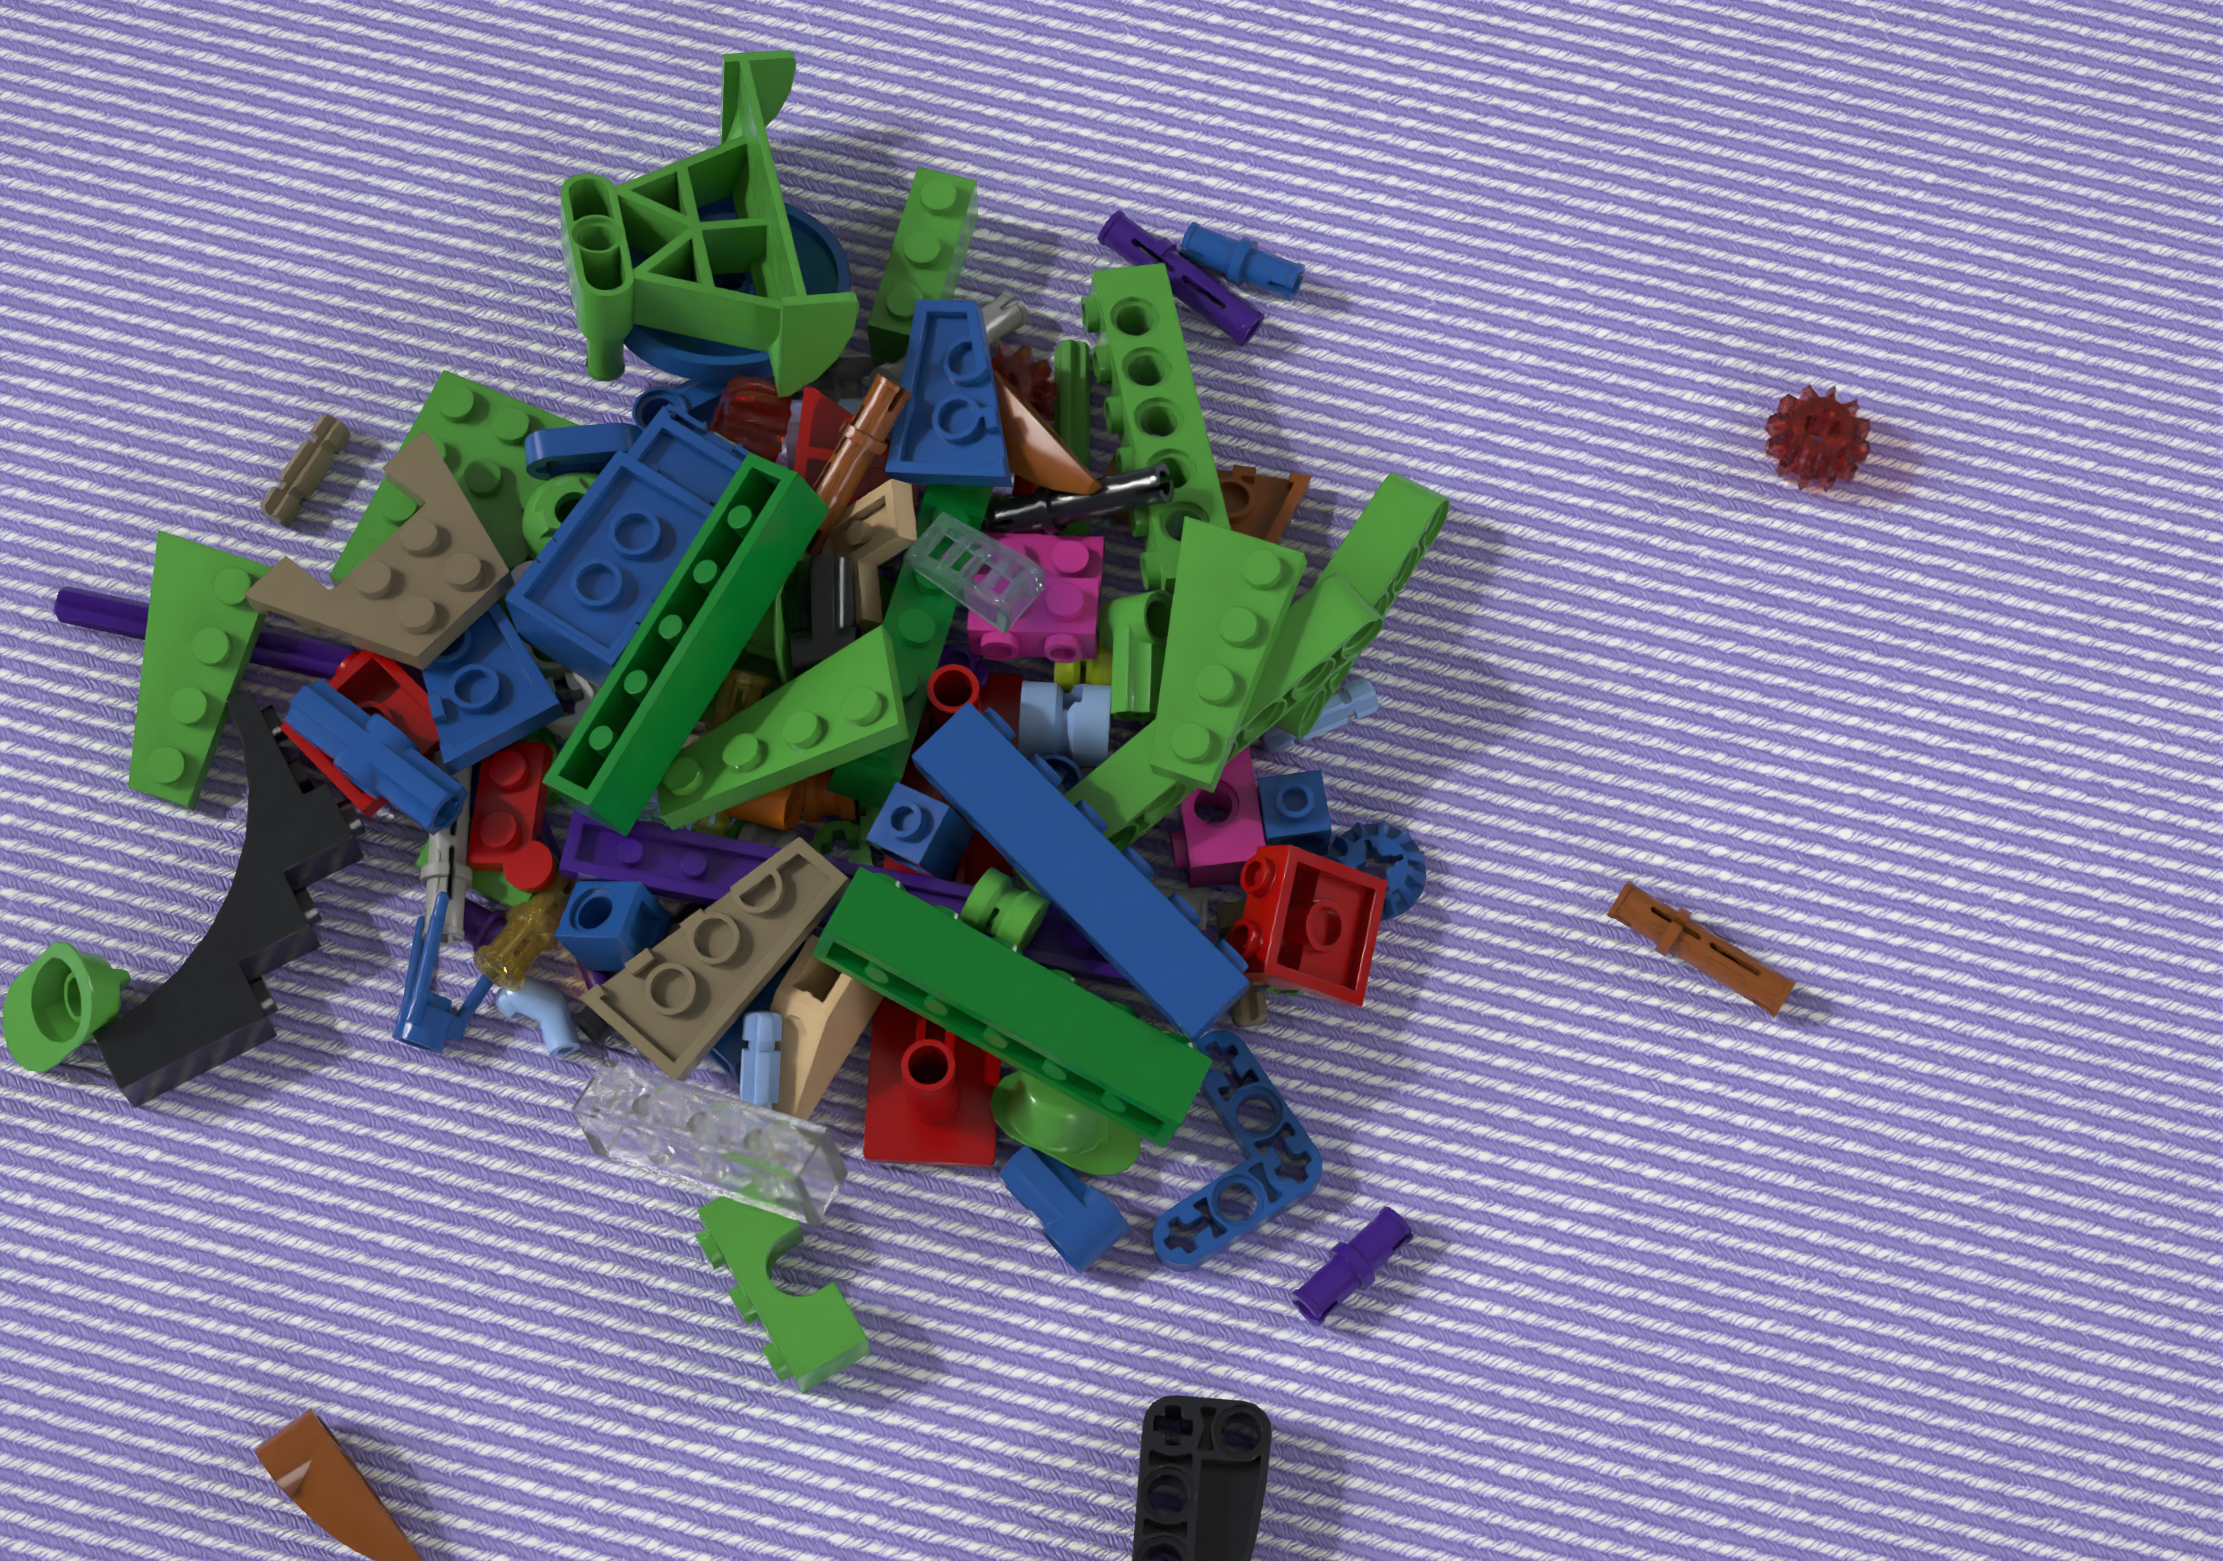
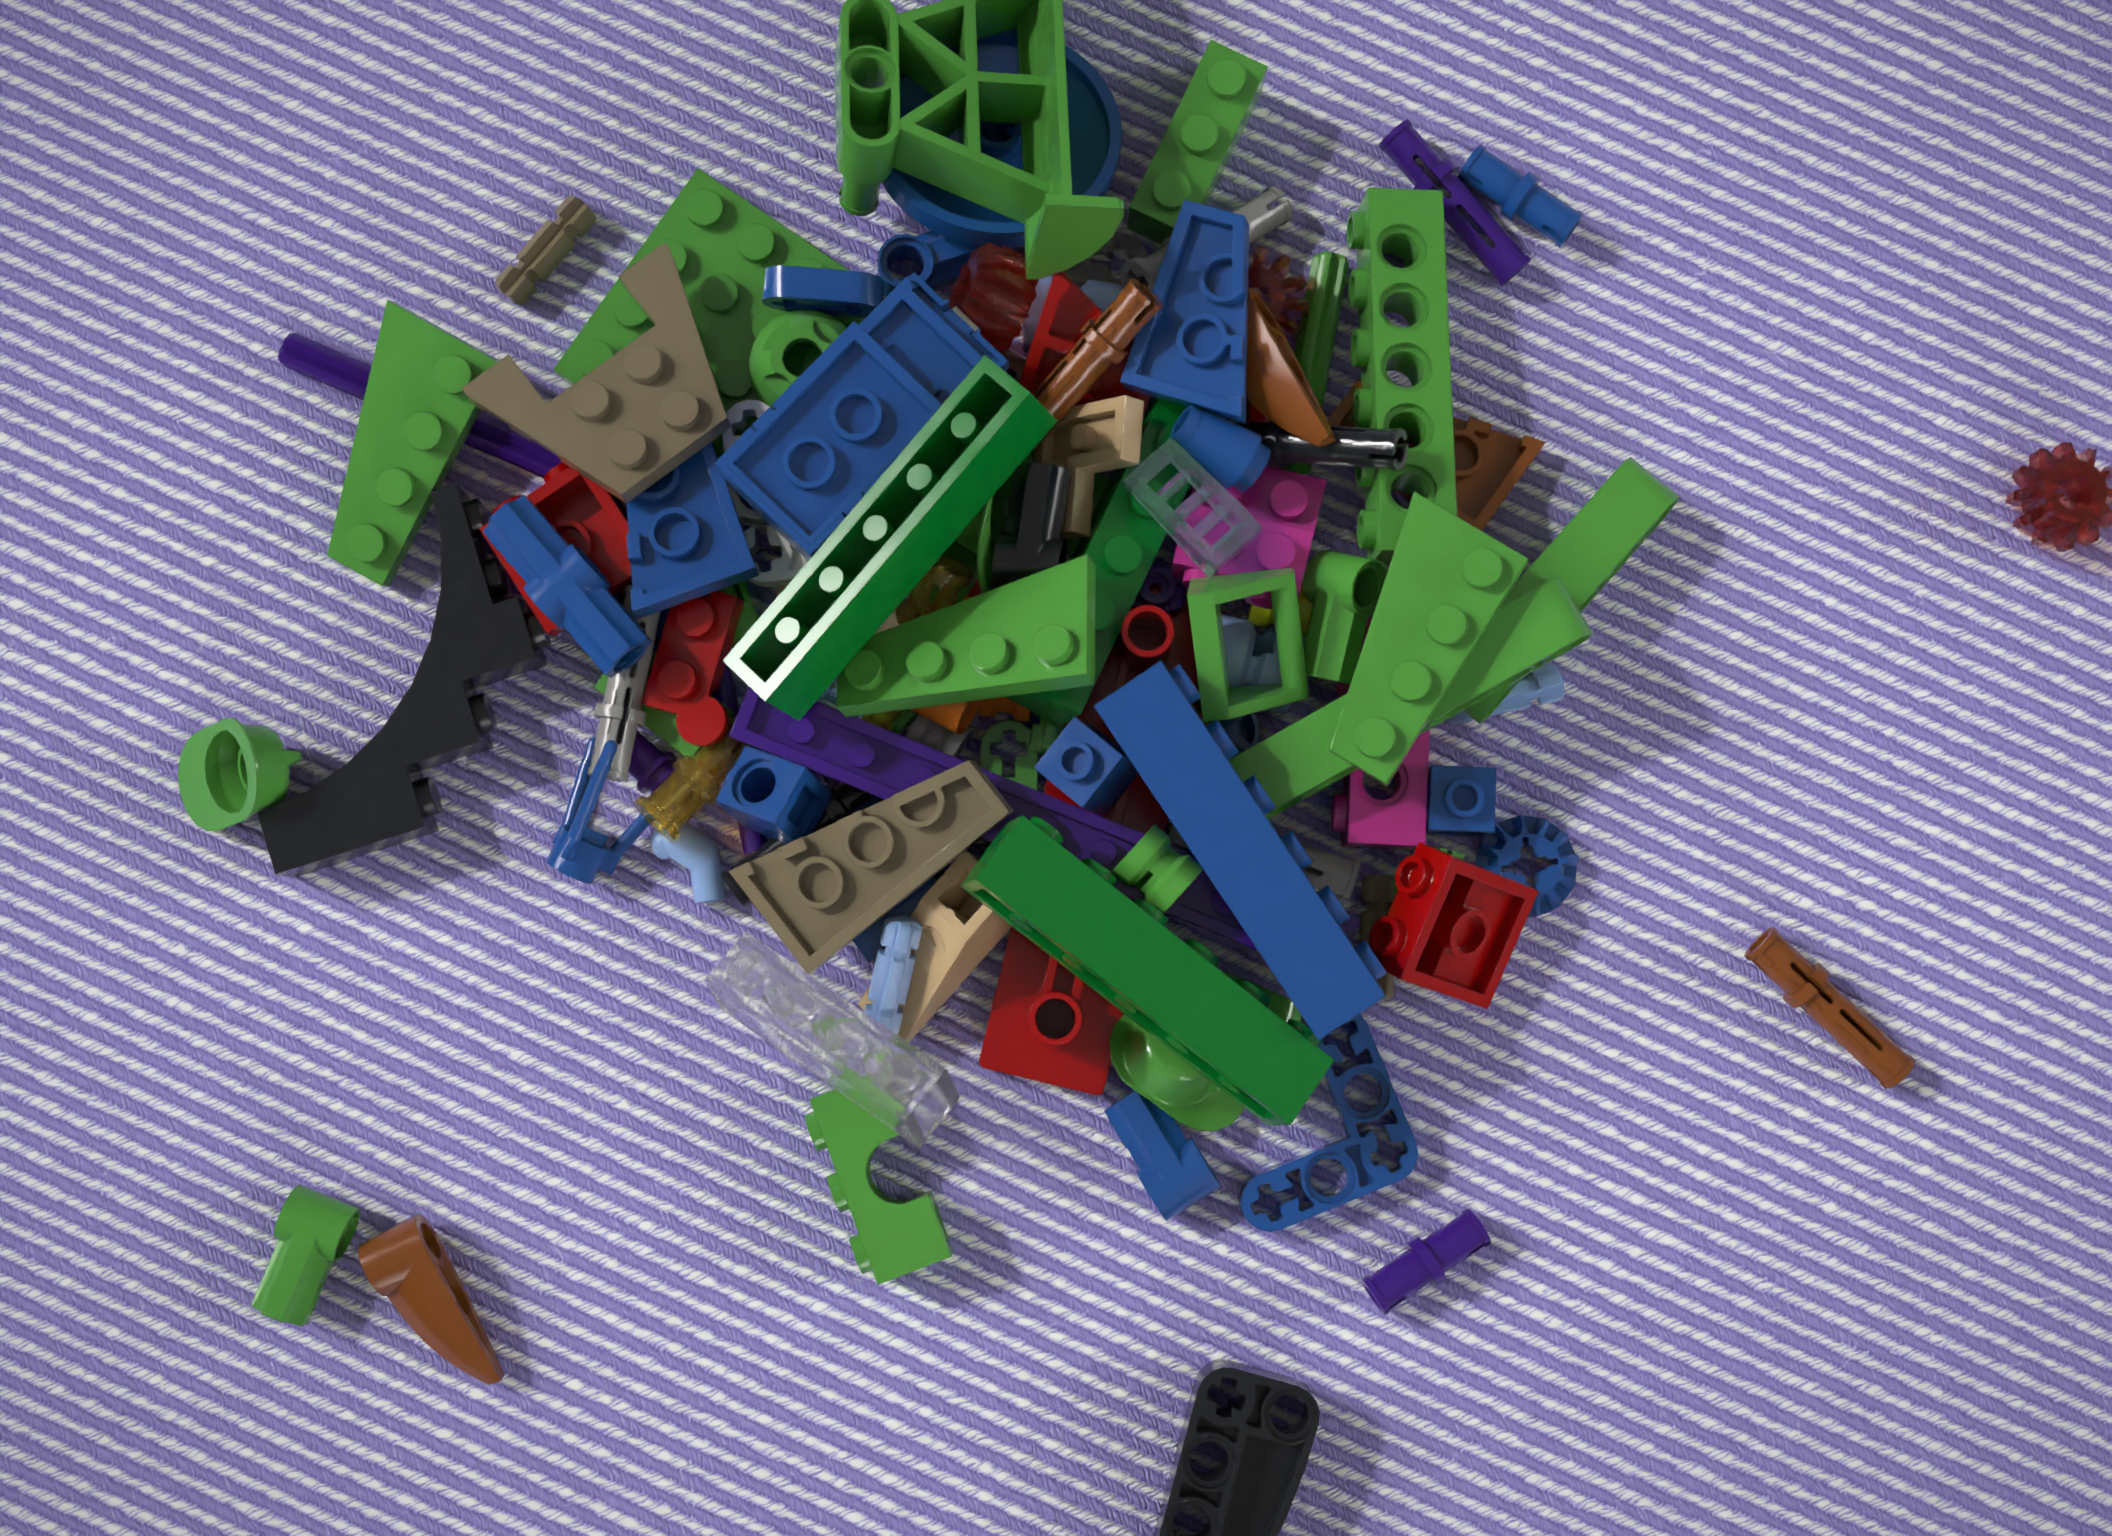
camera: 10 degrees right, 15 degrees up
none -> bright green piece [251,1184,361,1327]
none -> blue cone [1170,404,1271,492]
none -> bright green tile [1187,568,1309,722]

